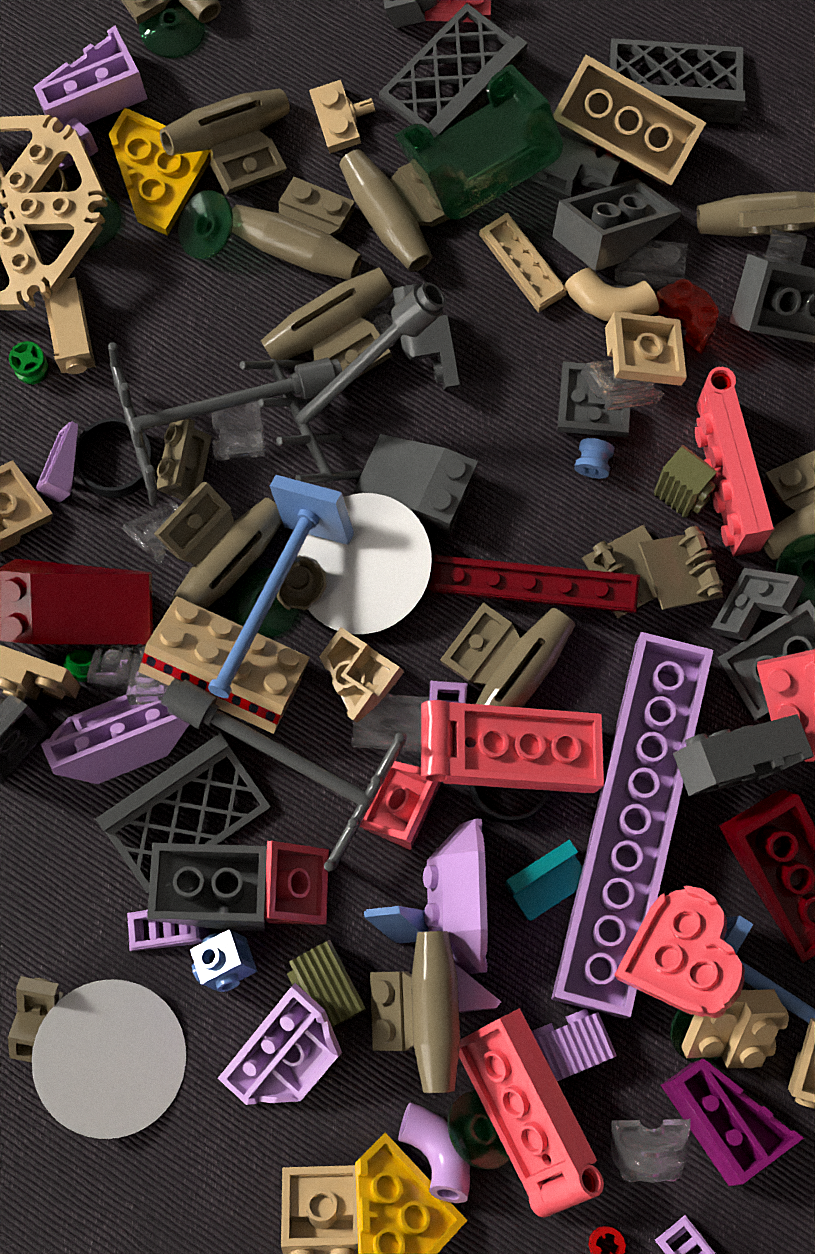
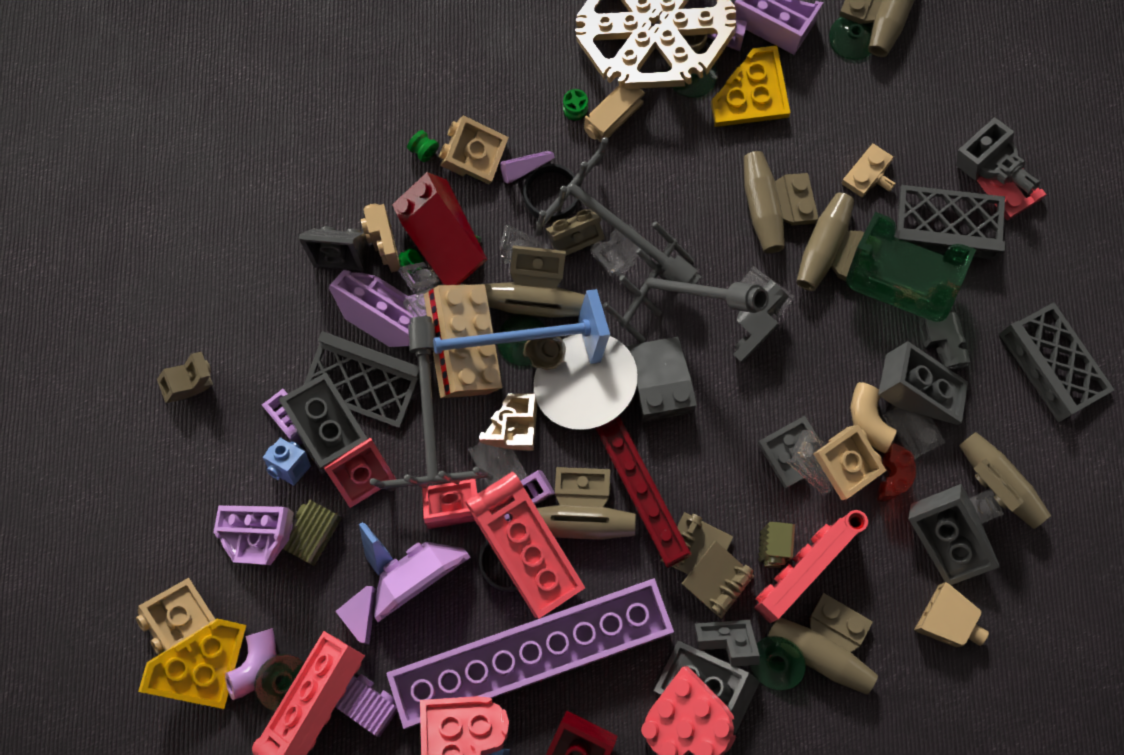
camera: 55 degrees right, 0 degrees up
white sticker [32,979,186,1139] -> none
dark tan plate [160,88,290,195] -> none
clear green dish [178,190,233,259] -> none
dark tan plate [261,268,393,378] -> none
dark tan plate [370,931,460,1093] -> none
tan plate [479,213,567,313] -> none
teal panel [504,839,582,921] -> none
tan brick [551,55,706,186] -> none
medium blue wheel [574,438,615,479] -> none
dark grey wedge [673,714,814,796] -> none

